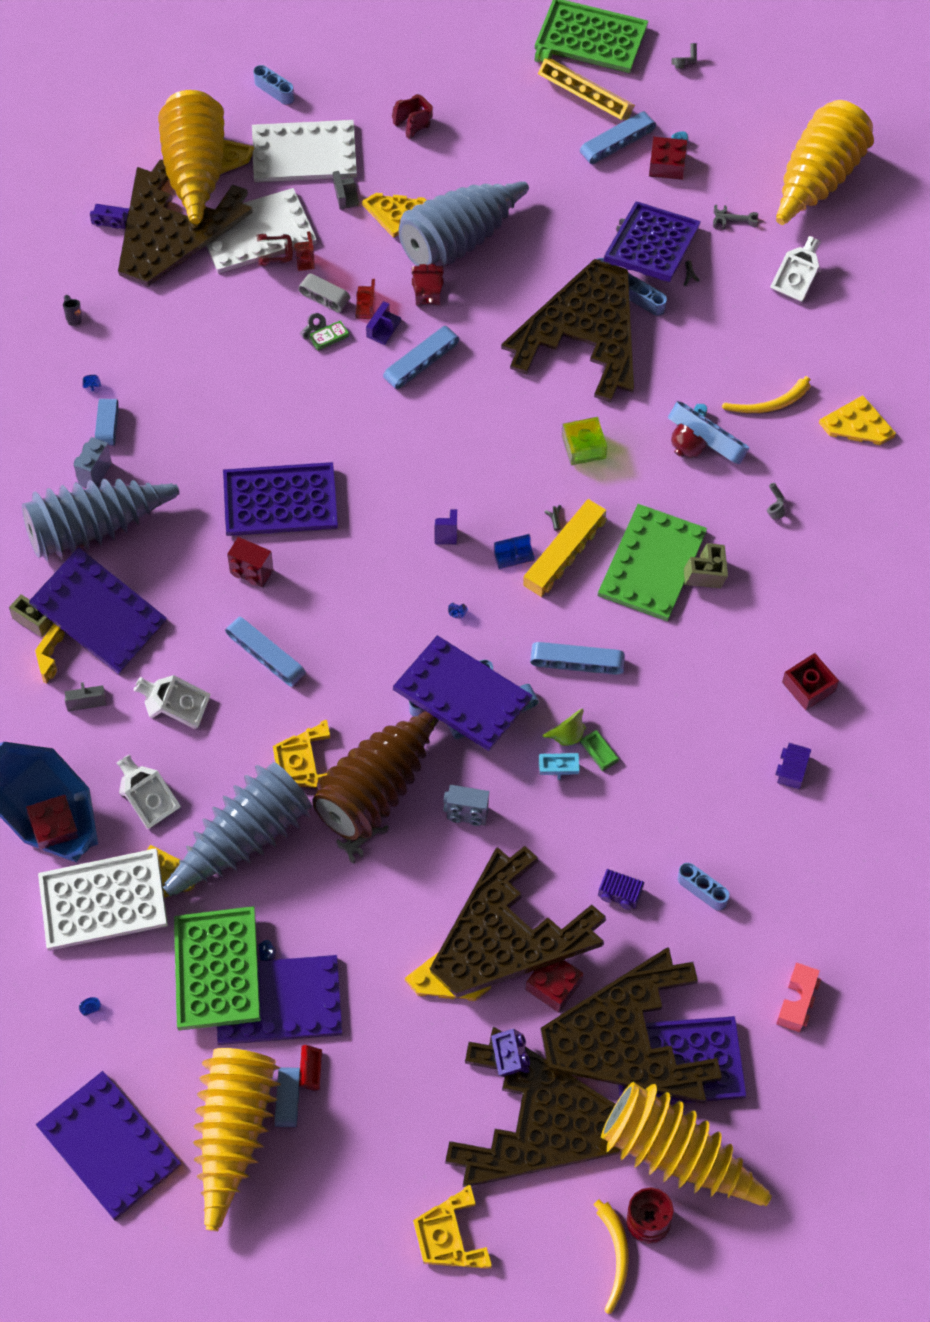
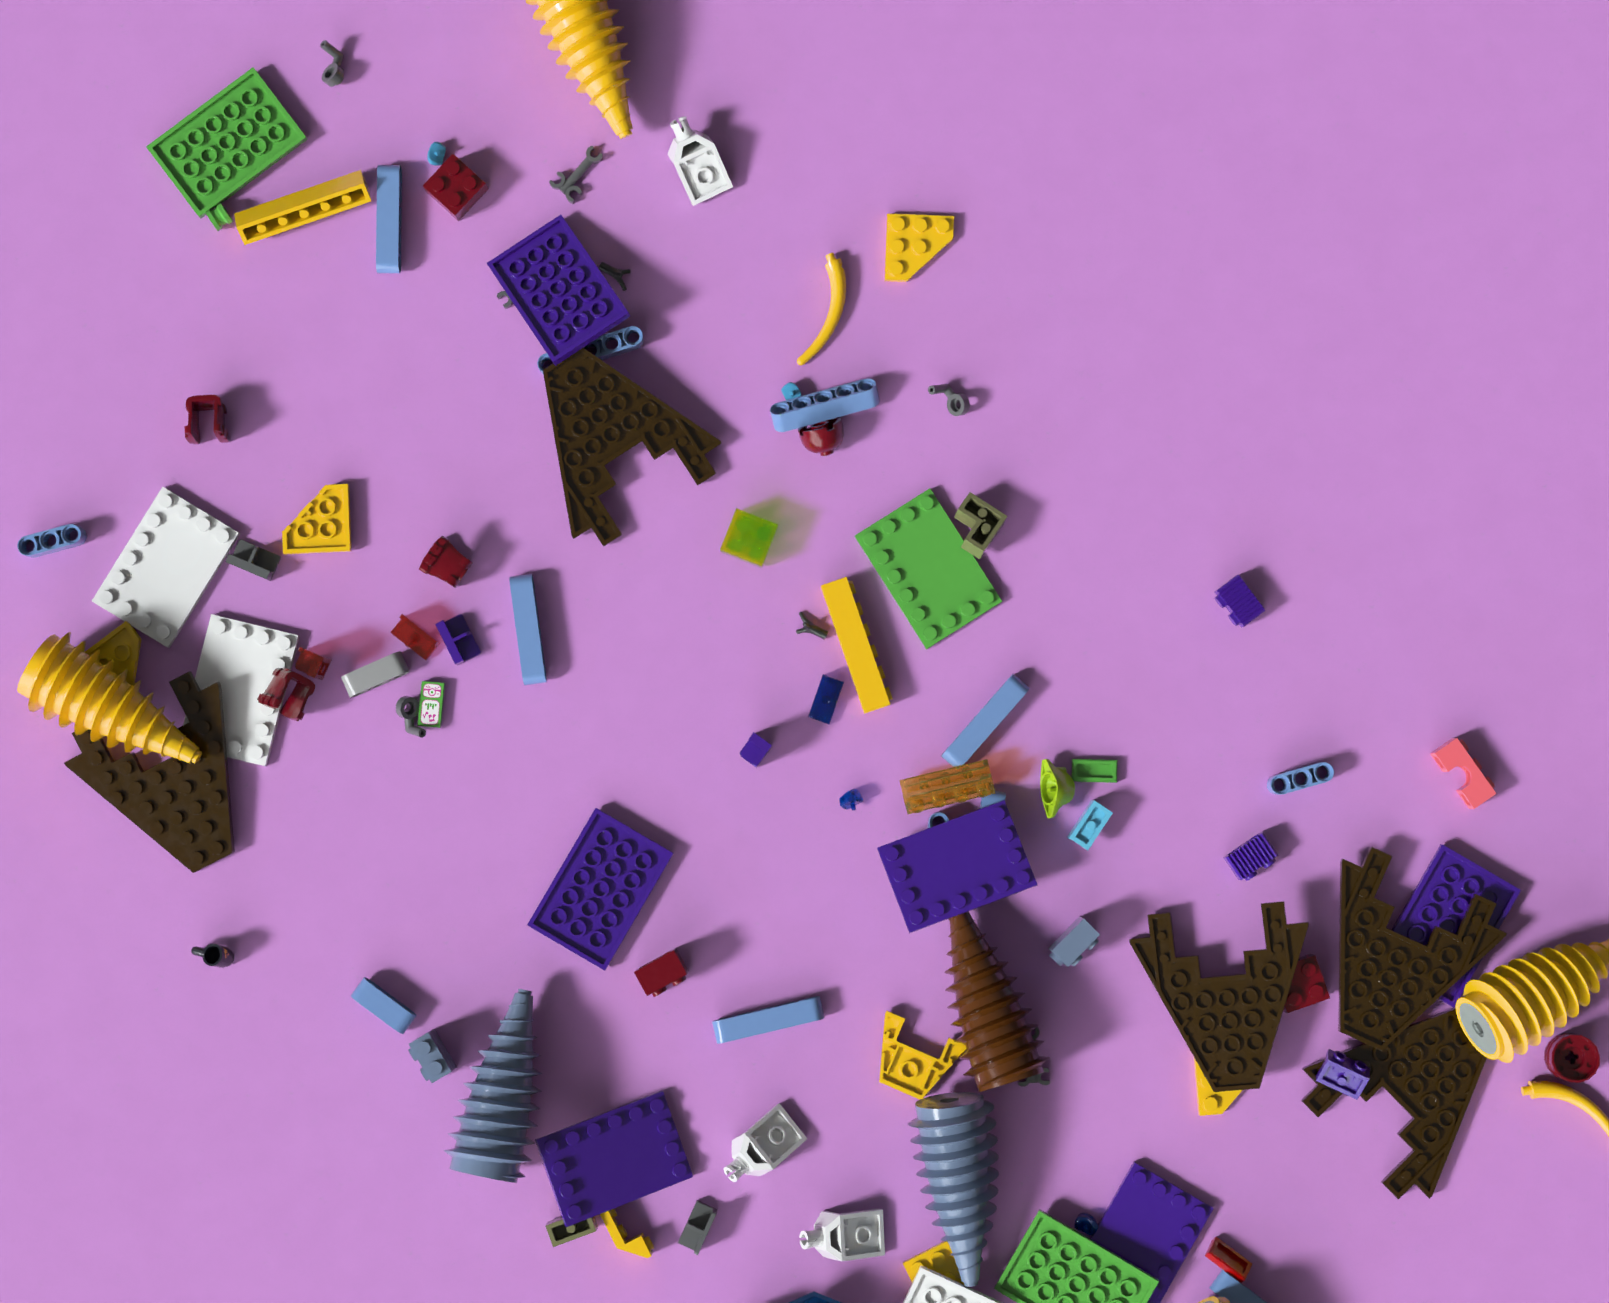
camera: 55 degrees left, 25 degrees up
clear blue piece [82,374,102,392] -> none
dark purple bracket [90,204,129,229] -> none
sand blue cone [399,181,529,267] -> none
yellow wing [413,1185,492,1269] -> none
dark red brick [782,653,839,710] -> none
none -> clear yellow brick [899,759,995,814]

